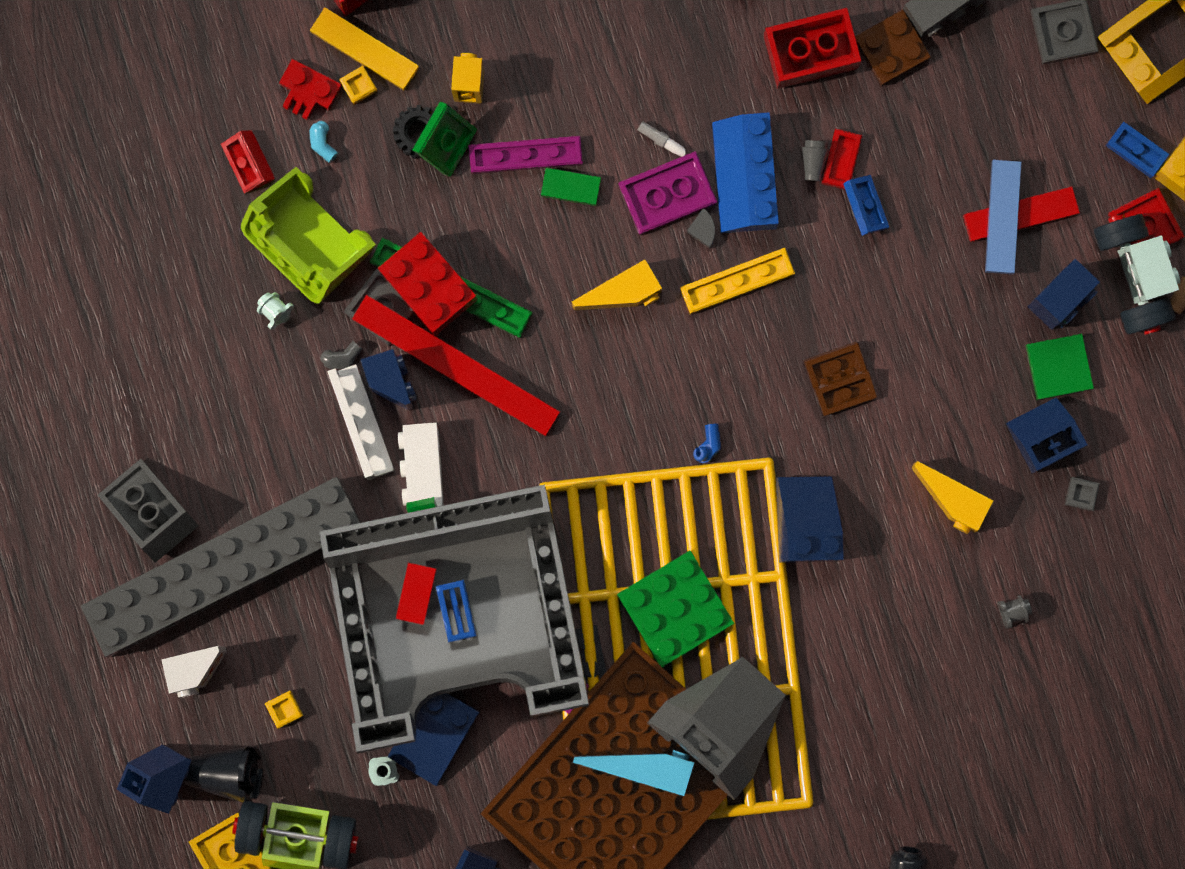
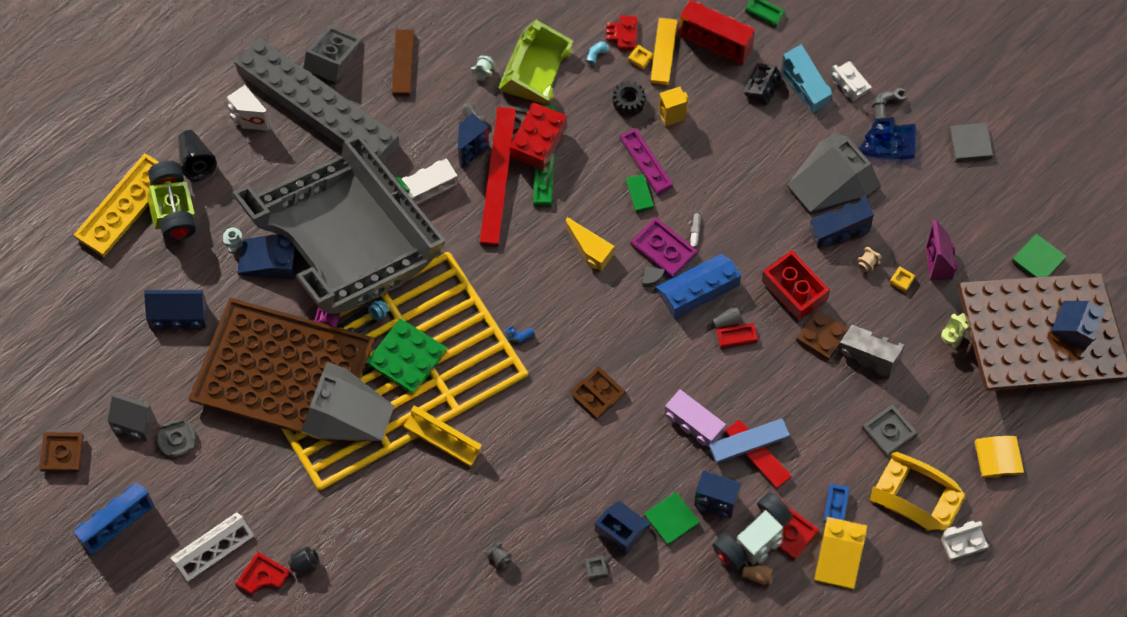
camera: 65 degrees right, 20 degrees down
dark blue slope [116,745,191,814] -> none
red slope [221,130,275,194] -> none
yellow tile [265,690,304,729] -> none
white fence [327,364,394,480] -> none
red tile [396,563,437,625] -> none
green tile [412,101,478,177] -> none
blue tile [436,580,477,642] -> none
medium azure slope [573,750,694,796] -> none
yellow tile [680,248,795,314] -> none
dark blue slope [776,477,844,563] -> none
blue plate [843,175,889,236] -> none
yellow slope [912,461,993,534] -> none
none -> dark azure plate [369,301,389,320]
none -> reddish brown tile [392,29,414,96]
none -> yellow fence [404,406,482,467]
none -> lavender brick [665,390,726,447]

